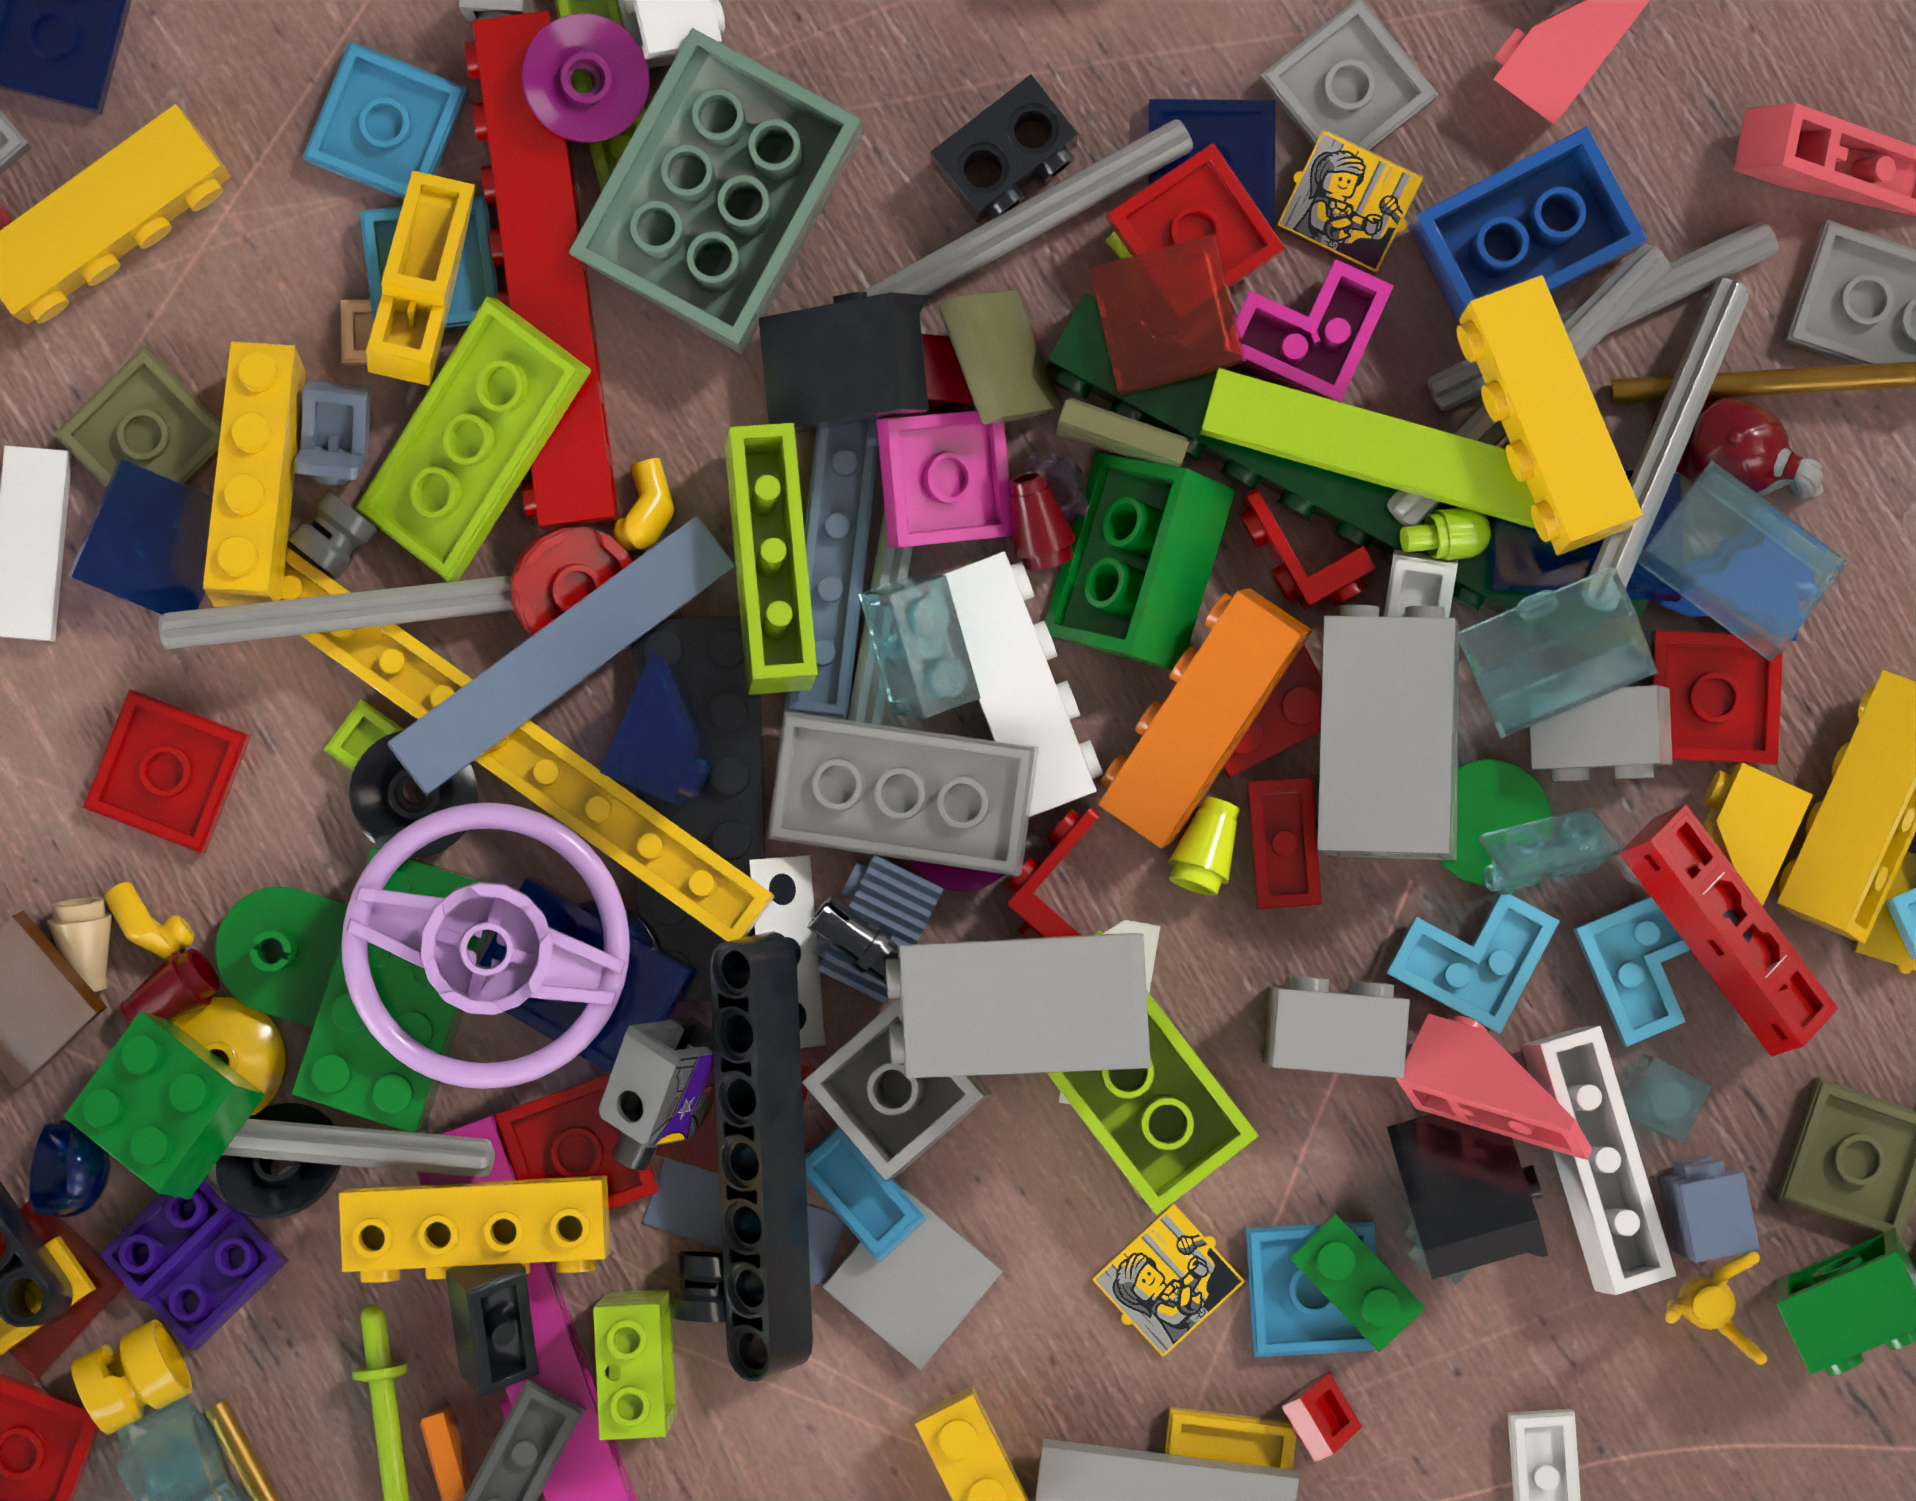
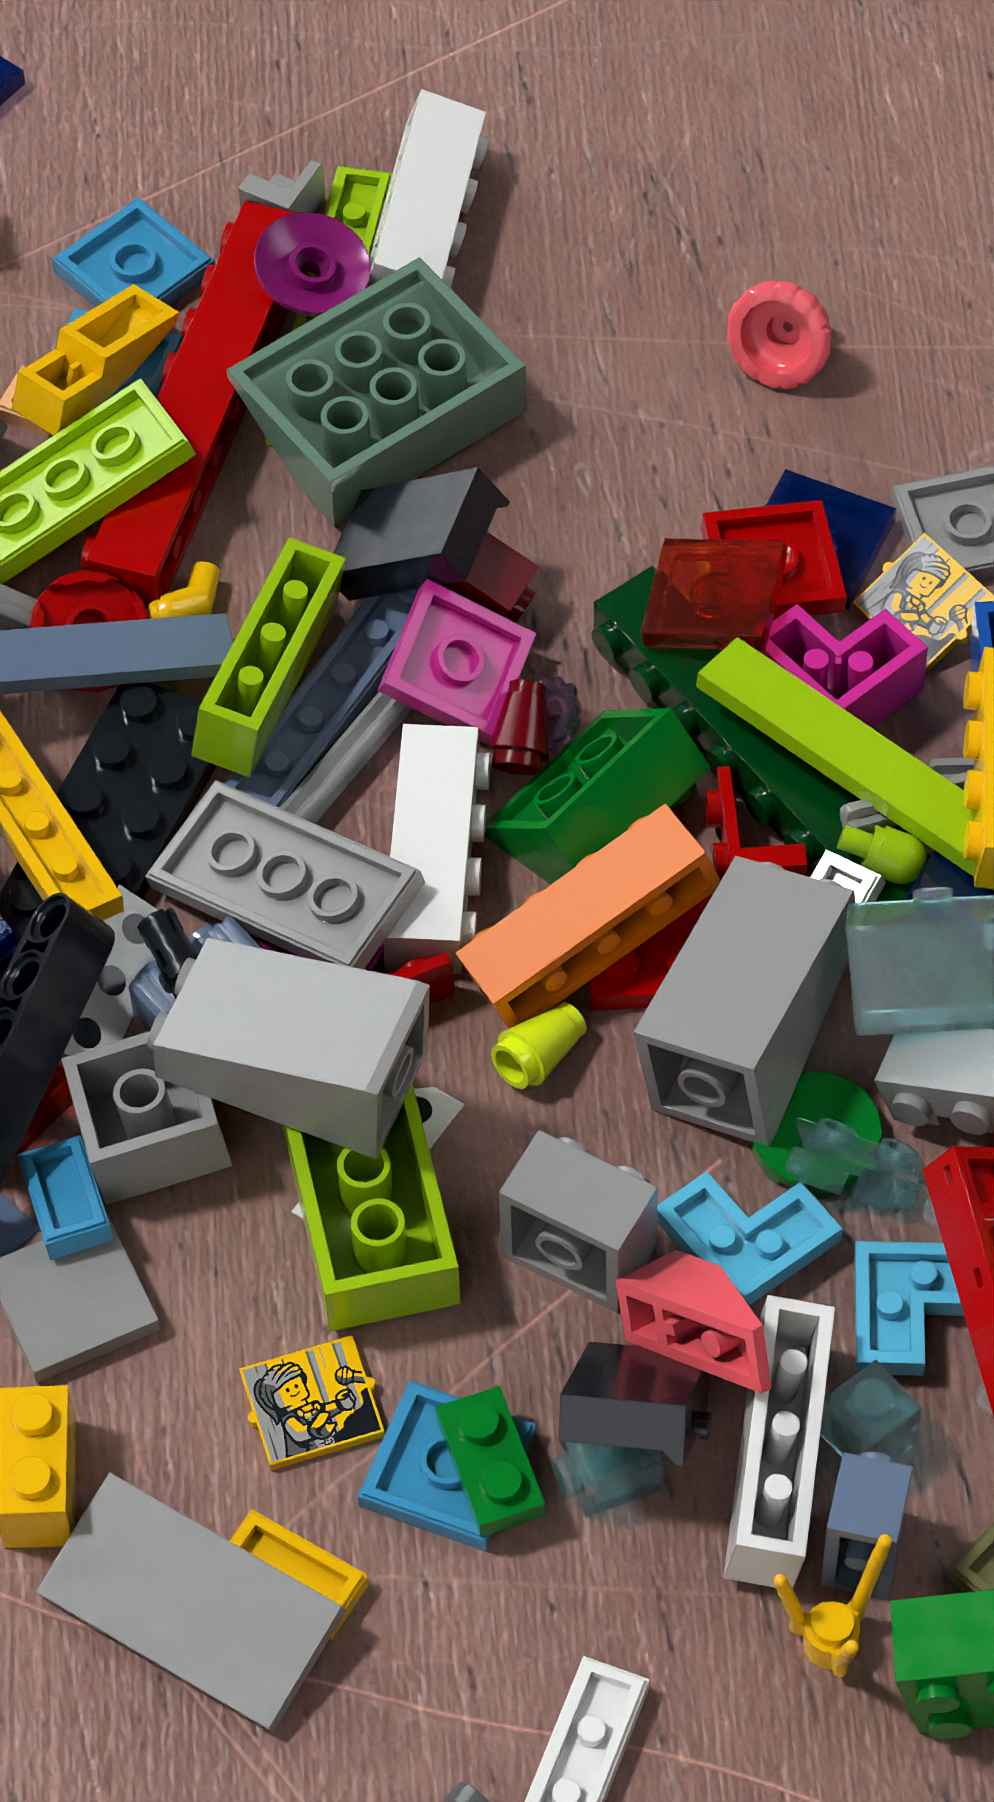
camera: 25 degrees right, 30 degrees down
clear blue slope [600,652,712,807] -> none
clear light blue brick [858,575,981,719] -> none
light grey axle [862,120,1193,297] -> none
black brick [930,74,1078,223] -> none
olive tile [938,290,1062,425] -> none
olive tile [1056,398,1189,467] -> none
red plate [1247,777,1322,909] -> none
red plate [1282,1372,1362,1462] -> none

